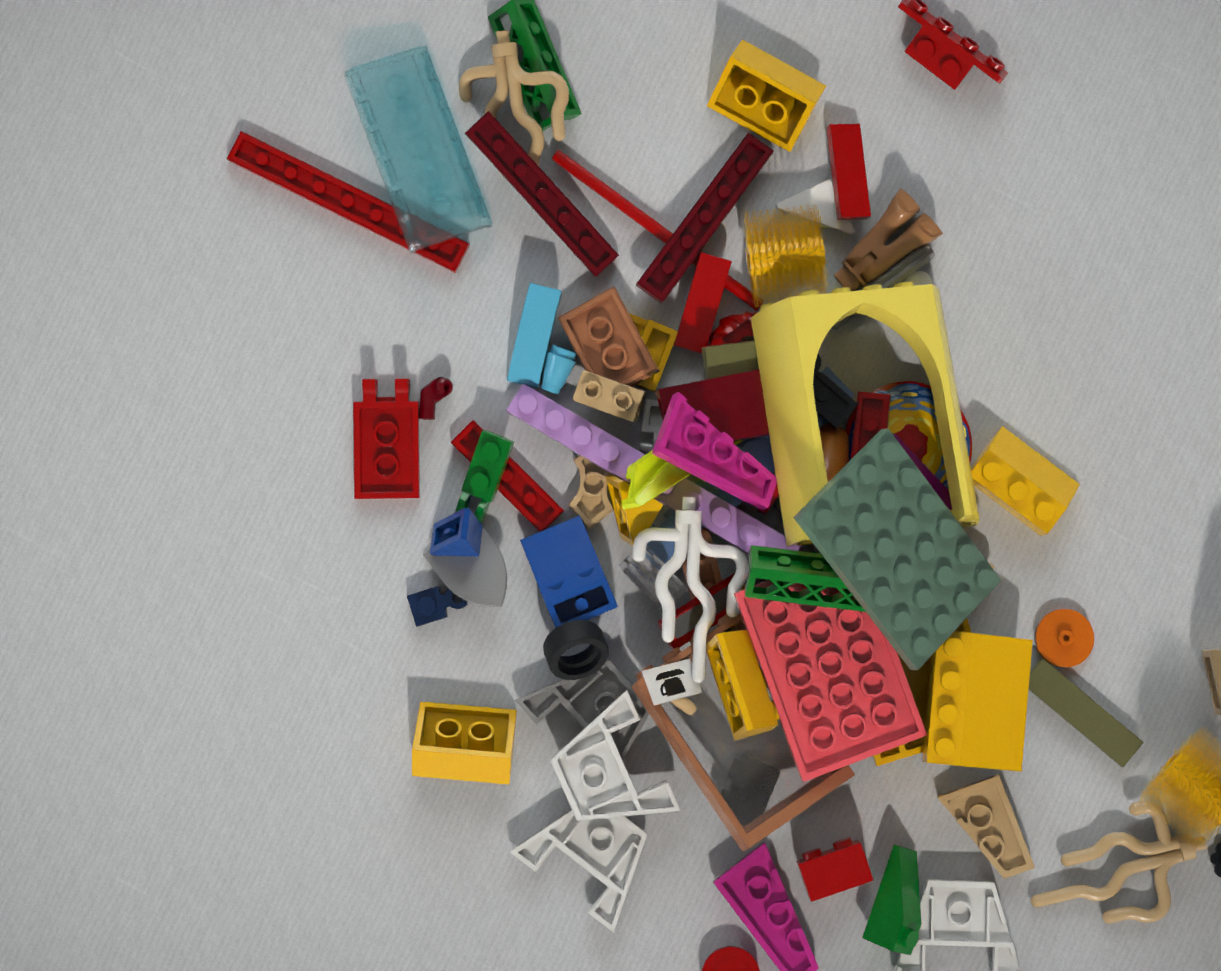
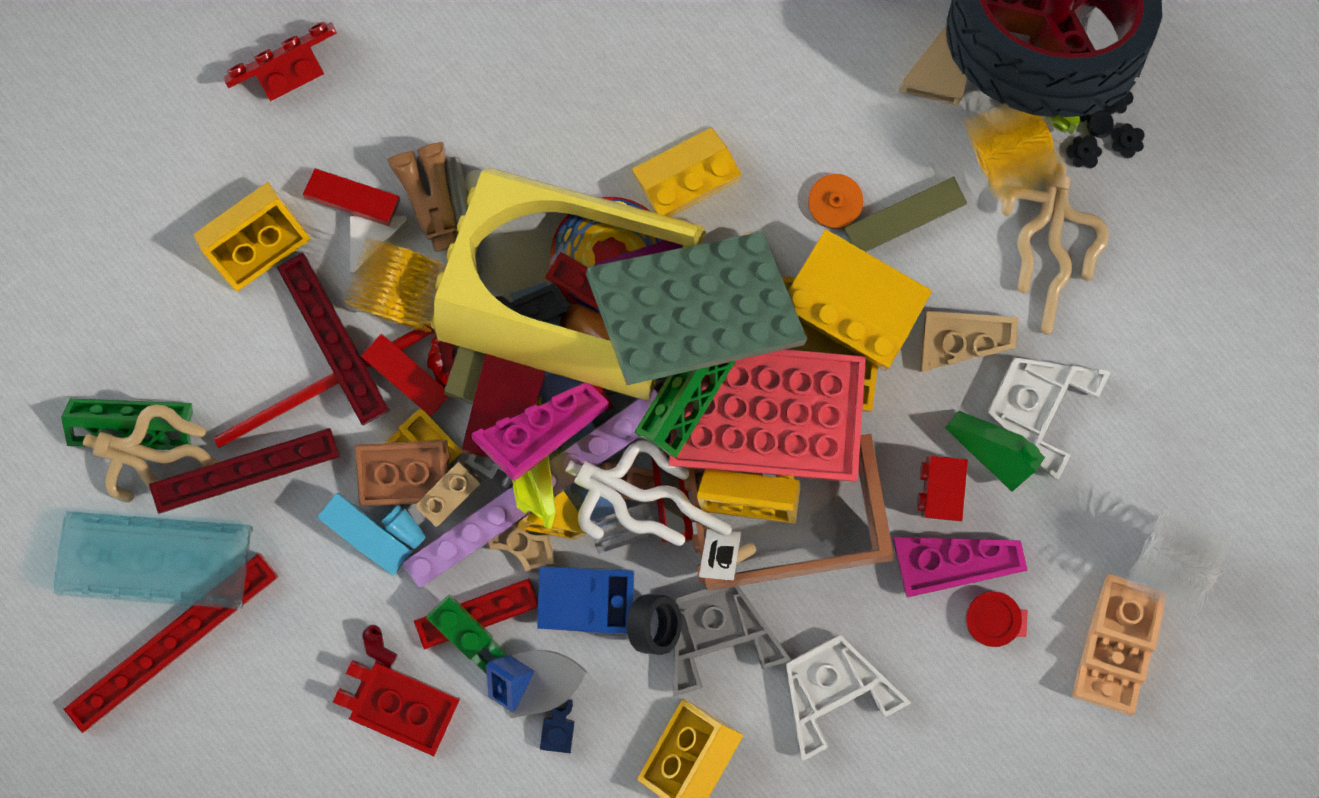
camera: 70 degrees left, 0 degrees up
white wing [550,690,681,821] -> none

